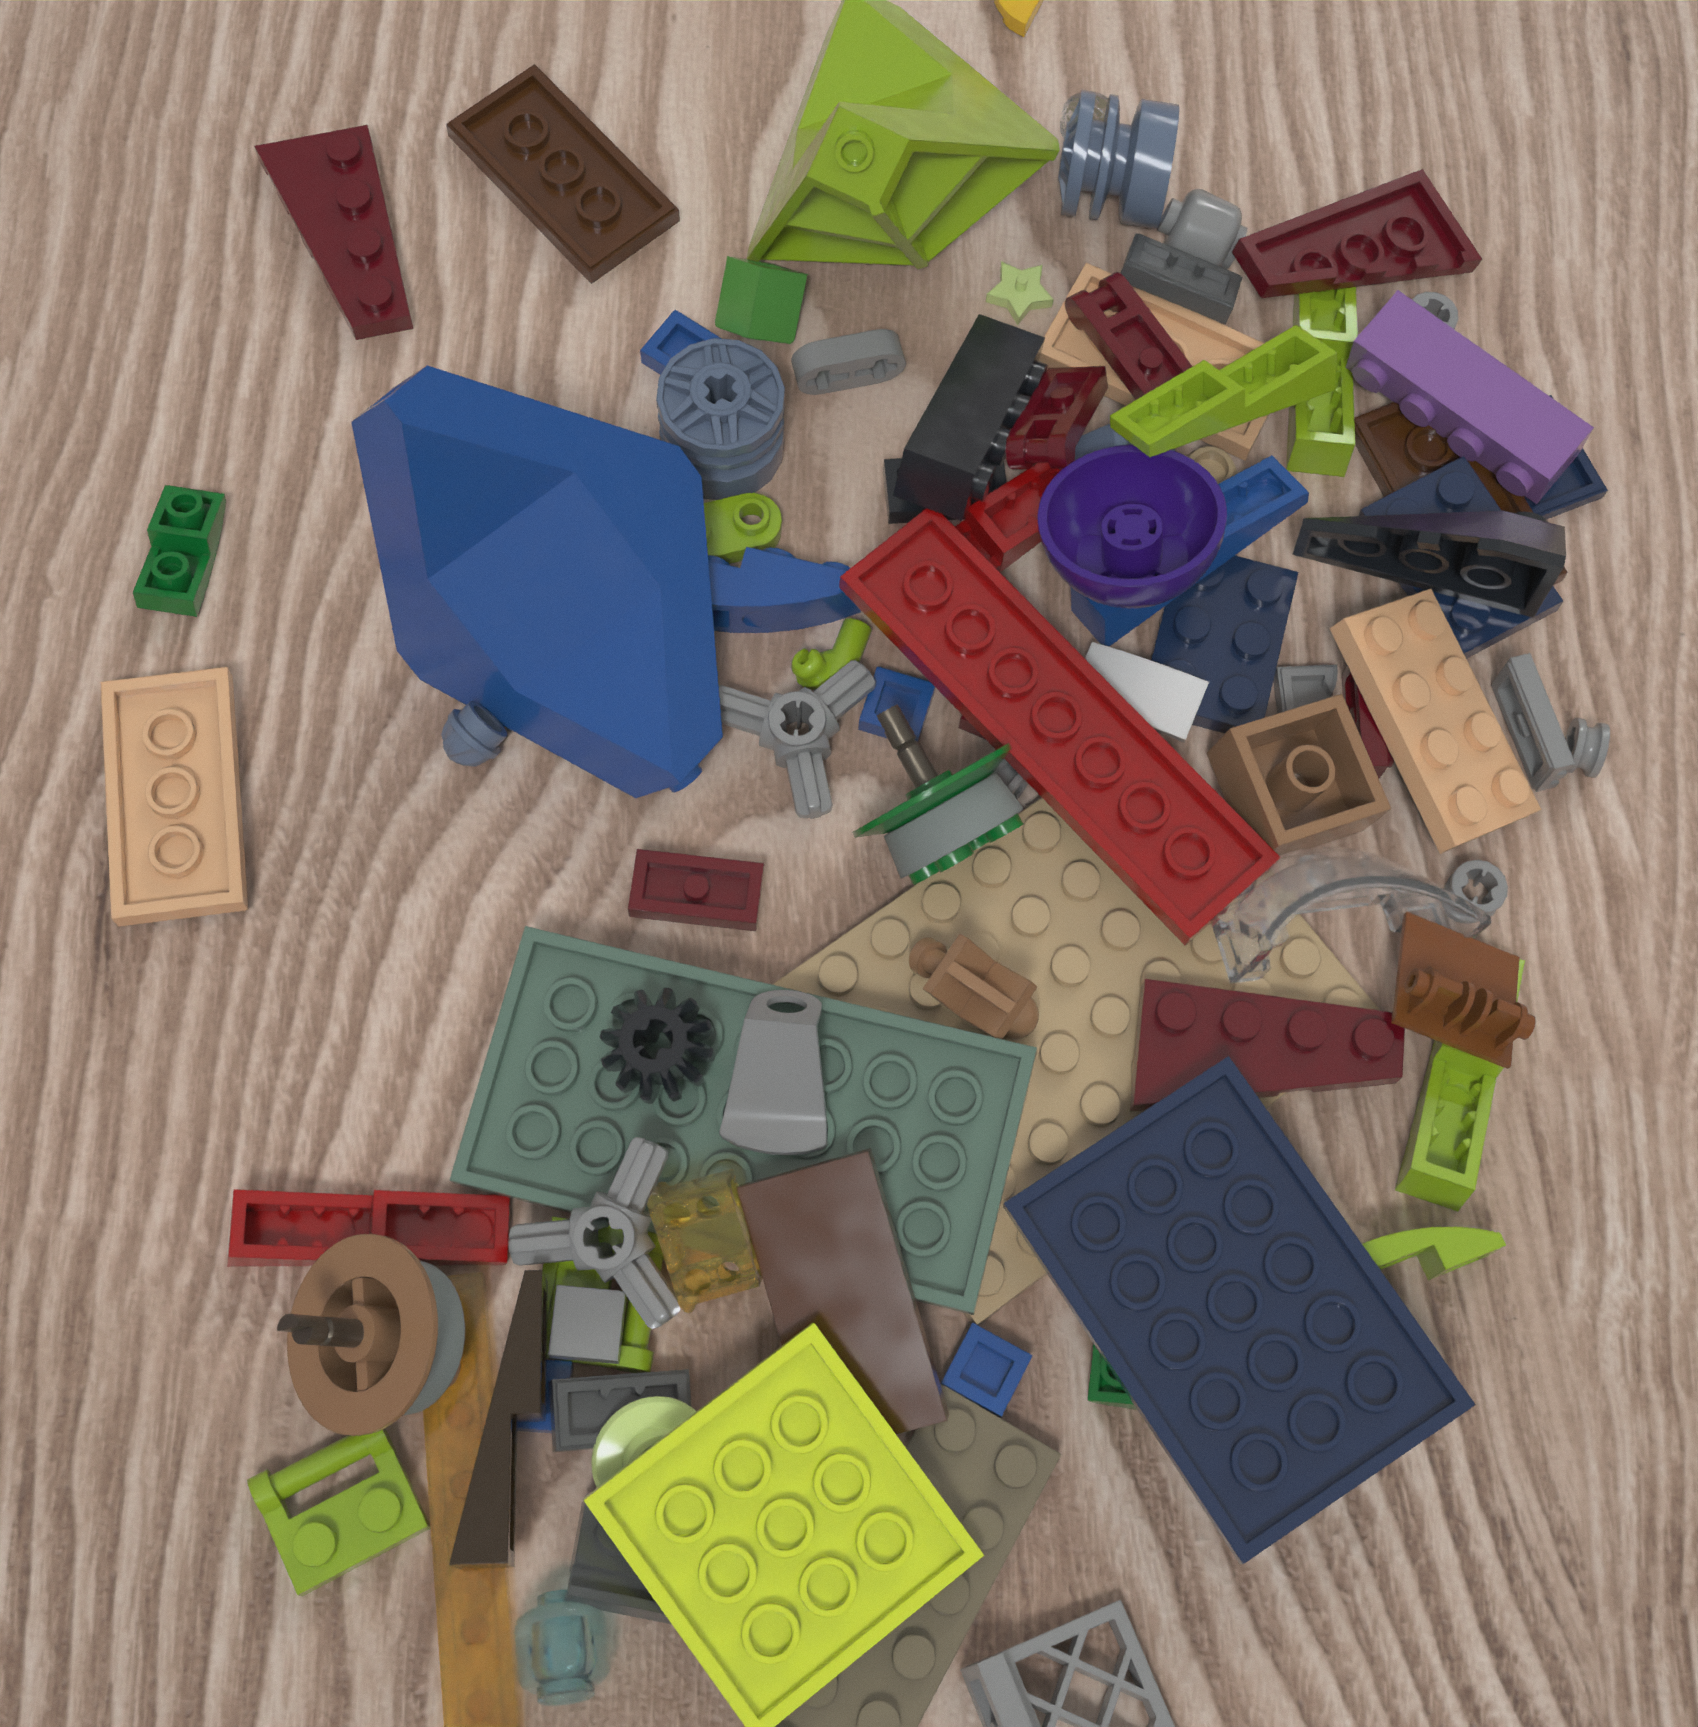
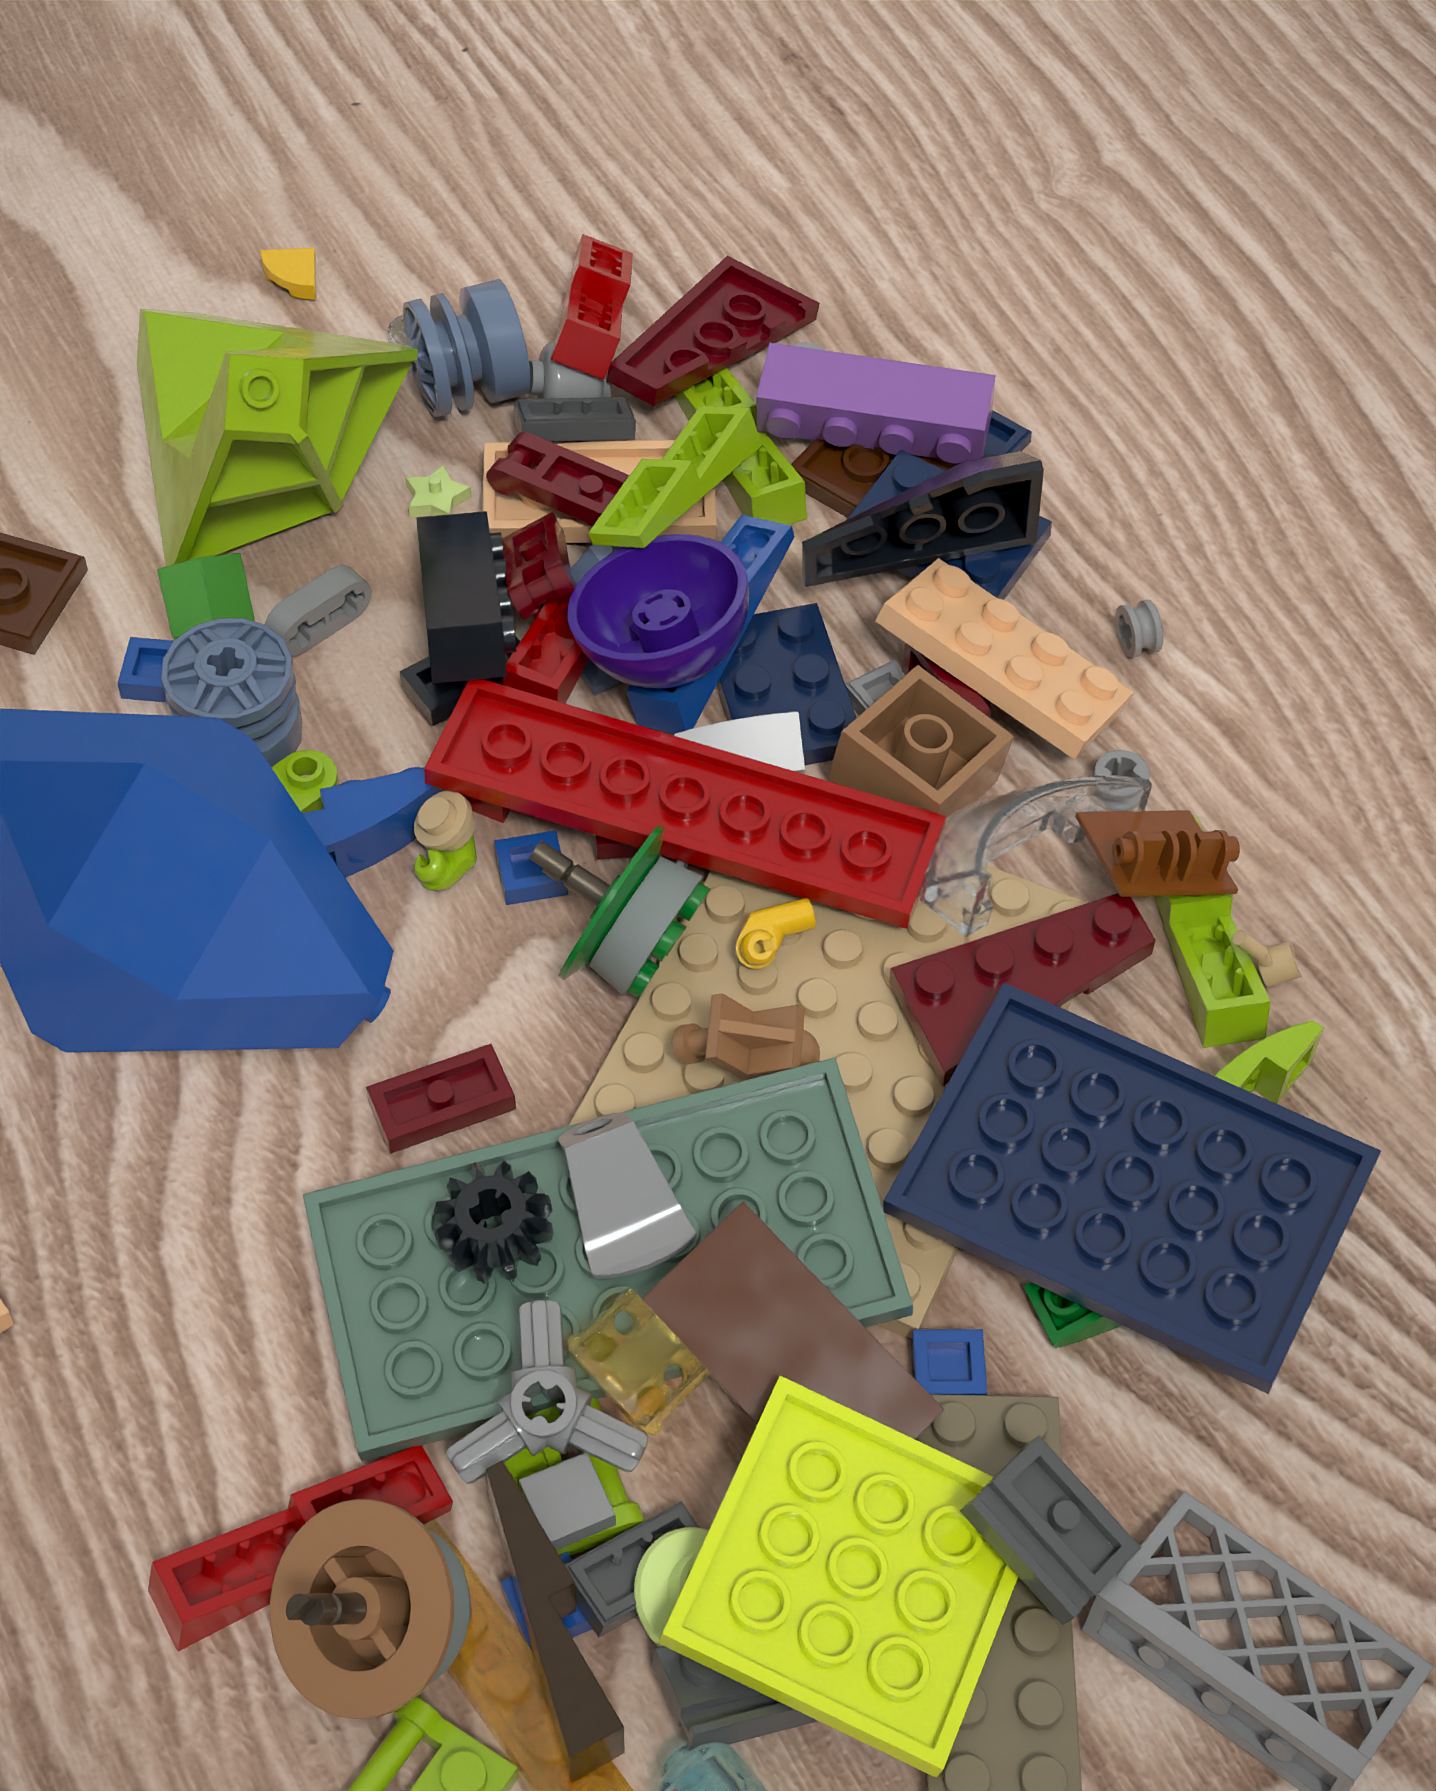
camera: 25 degrees left, 15 degrees down
sand blue plate [441,701,507,767] -> none
light grey bush [719,660,876,819] -> none
light grey tile [1491,653,1575,792] -> none
none -> tan plate [414,790,476,852]
none -> red slope [551,234,633,380]
none -> yellow arm [735,898,816,969]
none -> dark grey plate [960,1435,1141,1625]
none -> tan hand [1232,930,1302,987]

